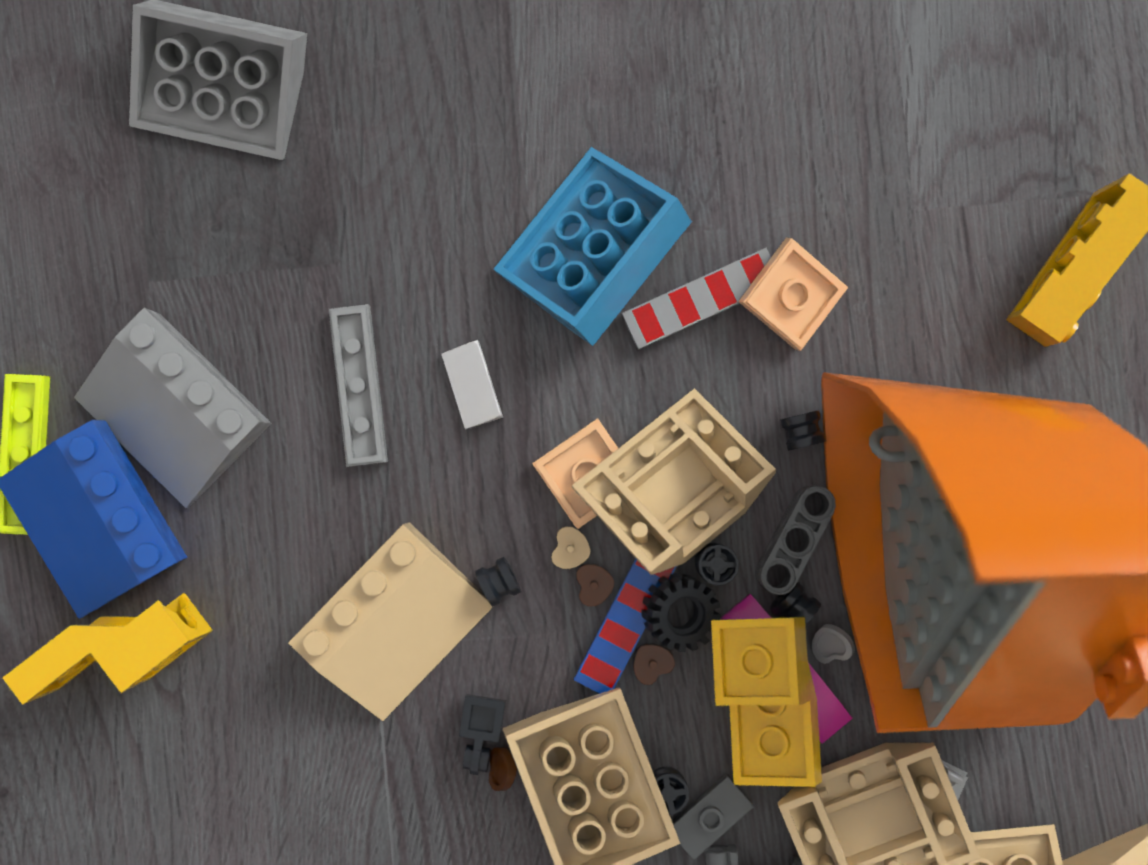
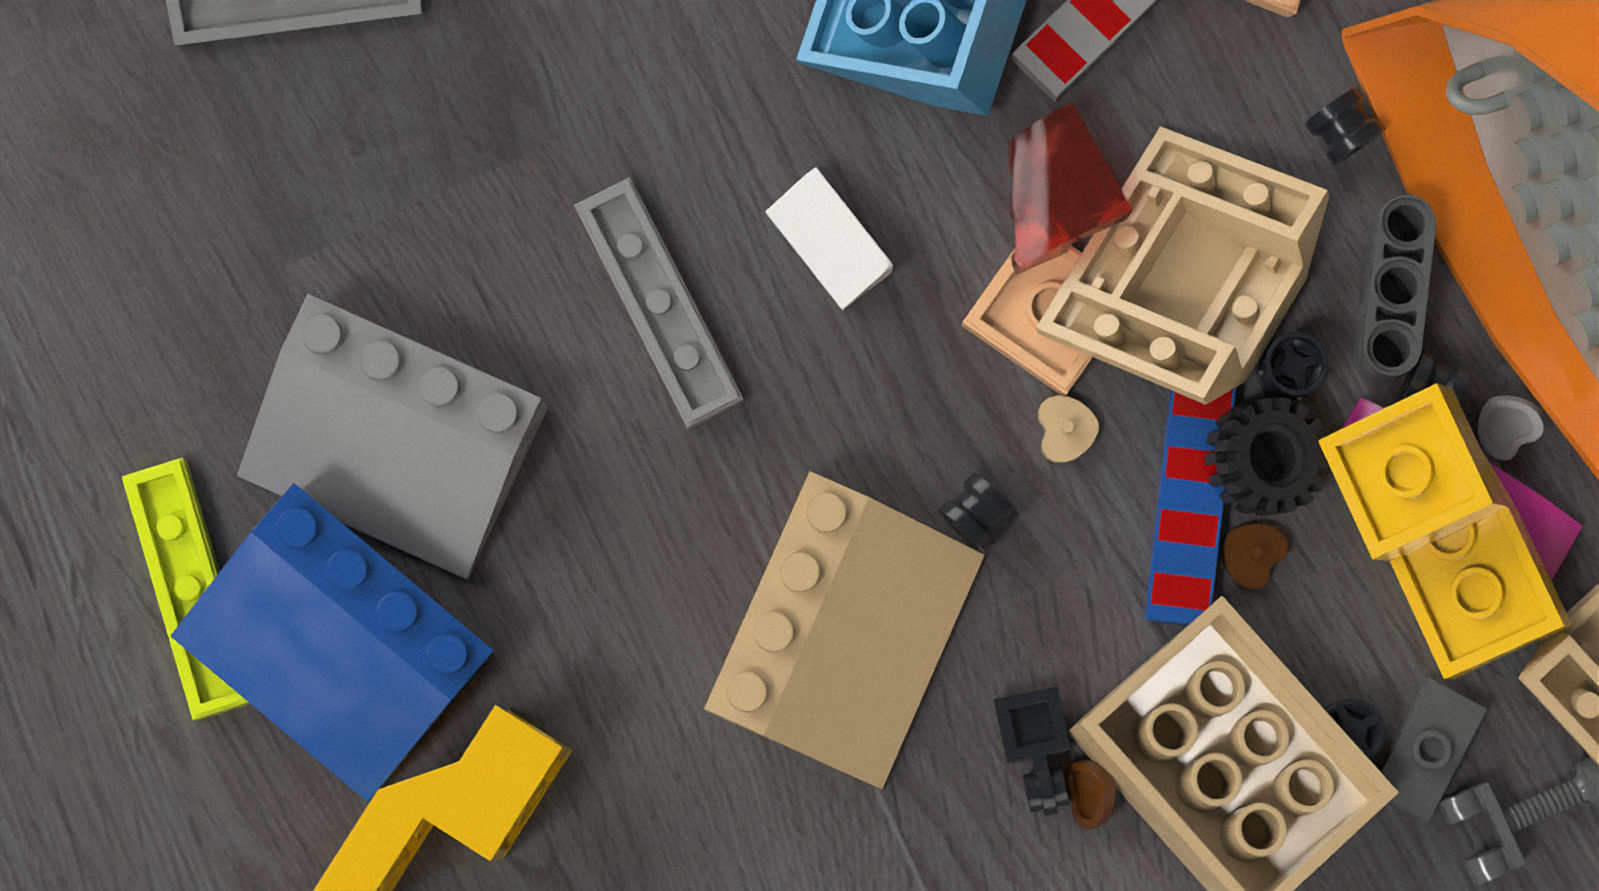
camera: 20 degrees left, 5 degrees down
reddish brown piece [576,564,614,606] -> none
none -> clear red slope [1008,102,1132,275]

